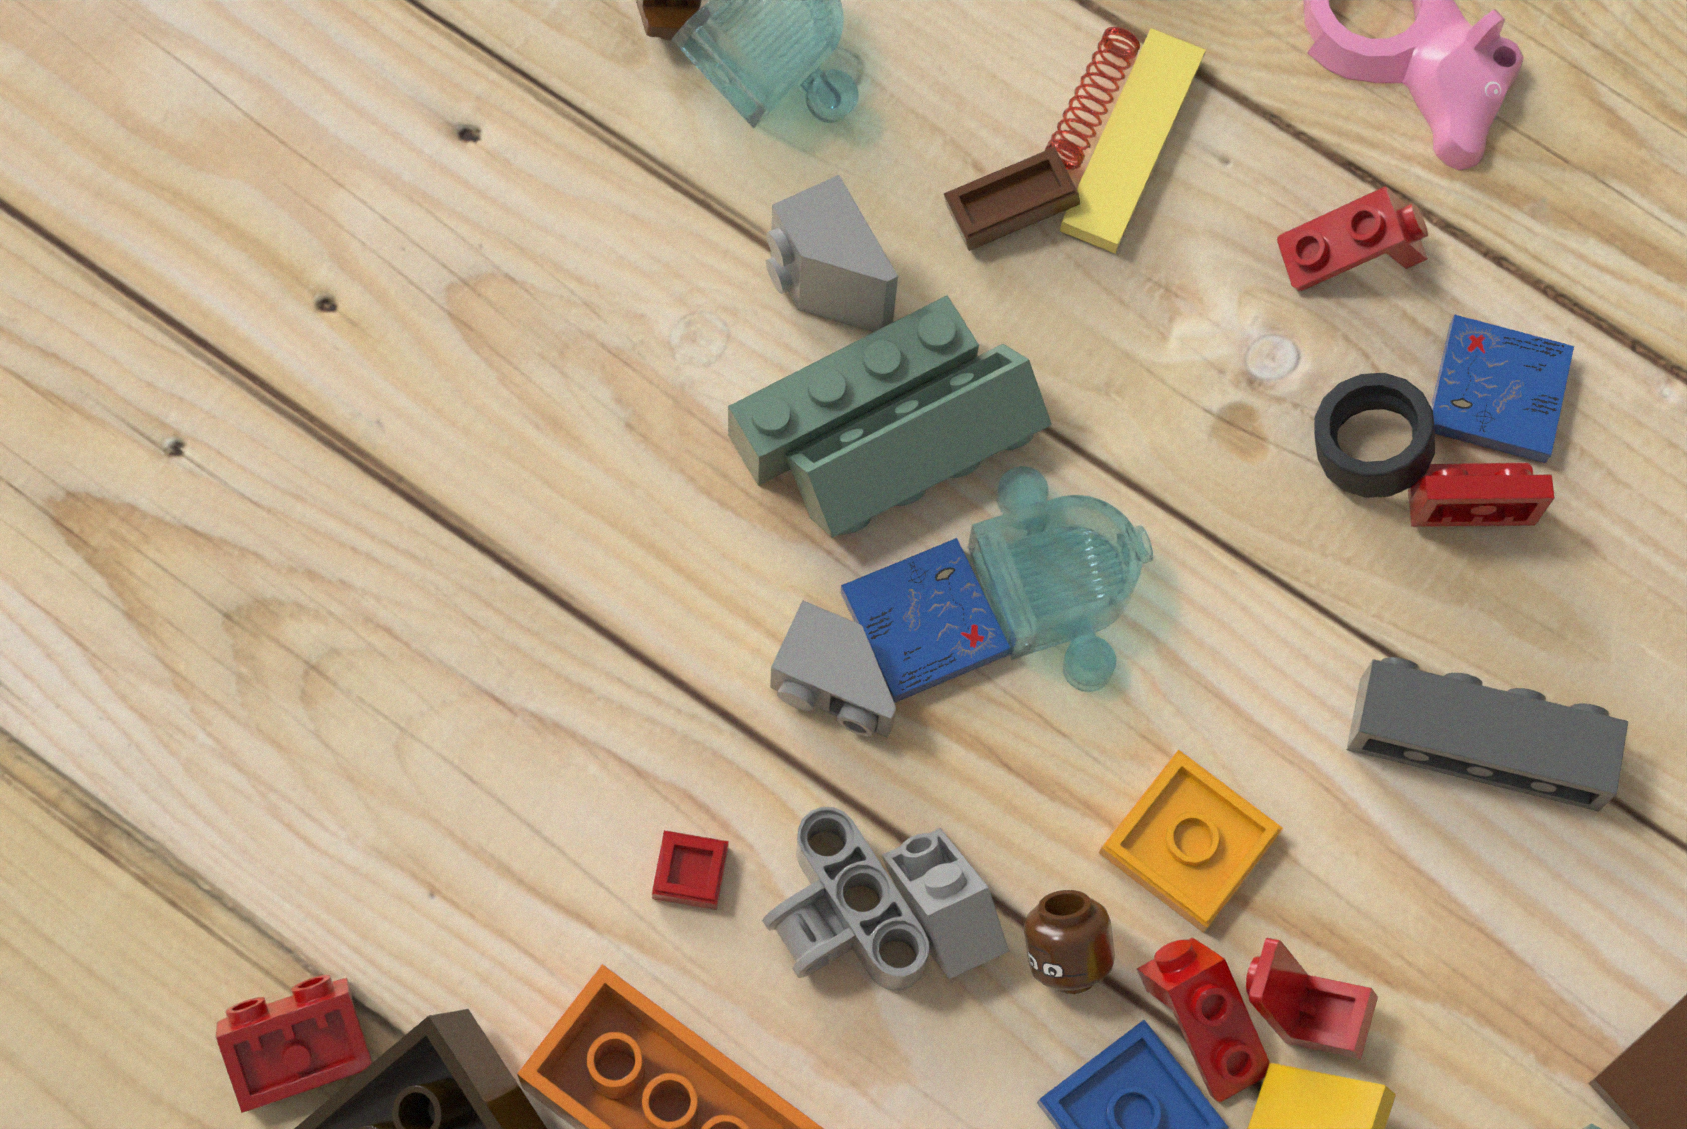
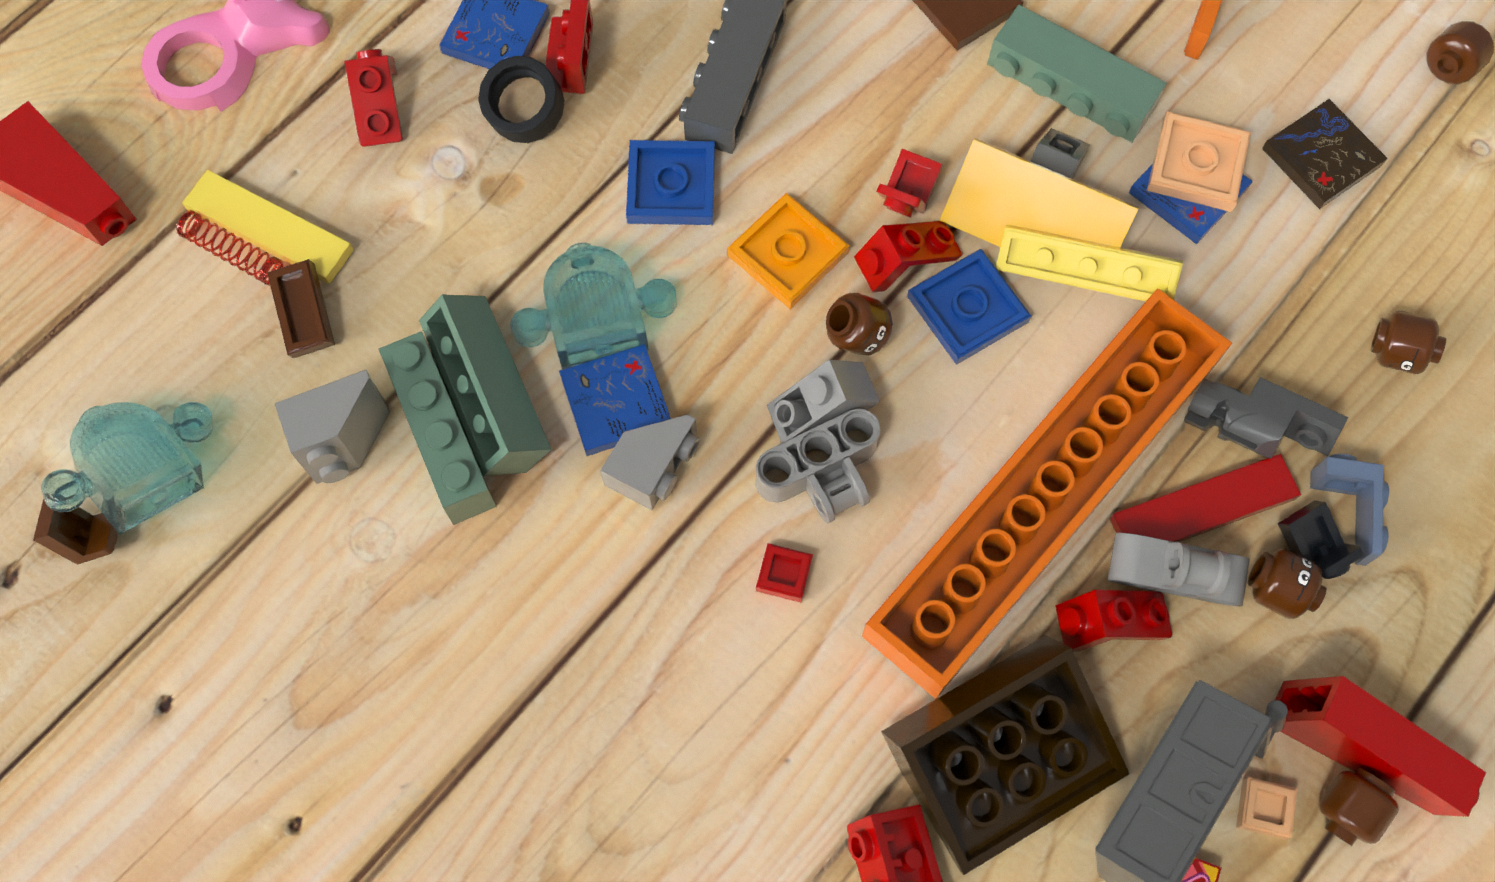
camera: 80 degrees left, 0 degrees up
none -> blue tile [626,140,715,225]

